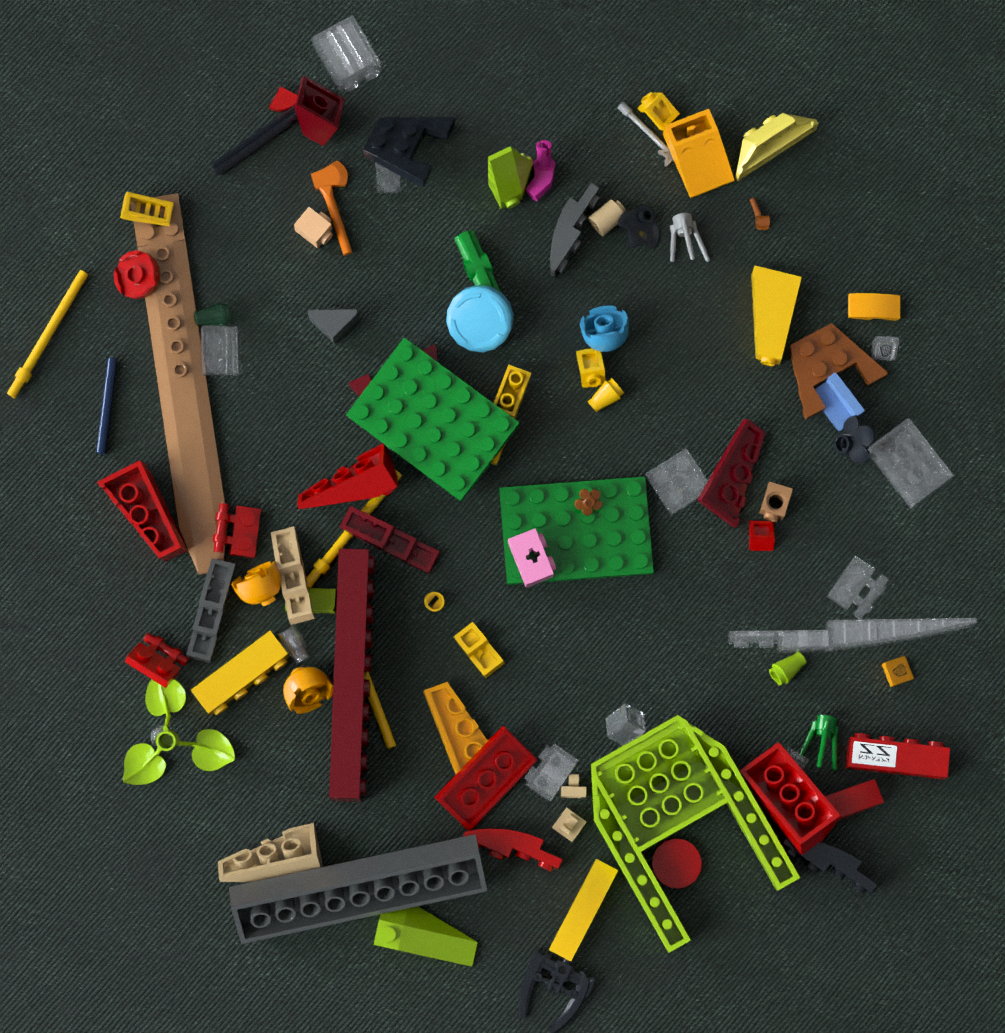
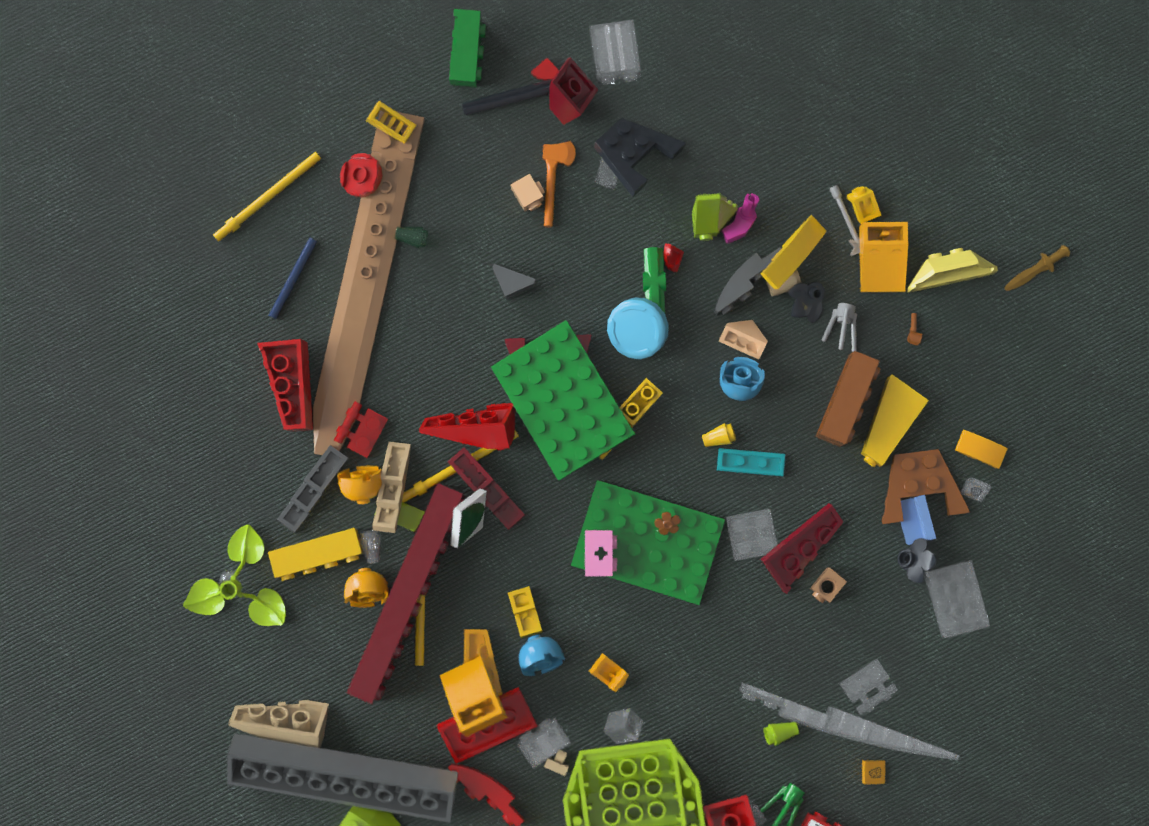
camera: 25 degrees right, 5 degrees up
red plate [125,632,189,688] -> none
clear plate [201,325,238,376] -> none
yellow hinge [424,592,444,612] -> none
tan tile [552,807,586,842] -> none
yellow bracket [576,348,606,388] -> none
red slope [749,520,775,551] -> none
none -> light orange slope [440,656,507,737]
none -> green wedge [449,9,486,87]
none -> tile [451,489,486,548]
none -> dark azure cylinder [519,635,565,676]
none -> light orange bracket [589,653,629,692]
none -> red tile [664,243,684,272]
none -> teal tile [717,448,785,477]
none -> light nougat slope [719,320,768,359]
none -> yellow slope [760,215,826,290]
none -> dark orange brick [815,351,880,447]
none -> pearl gold sword [1005,245,1070,291]

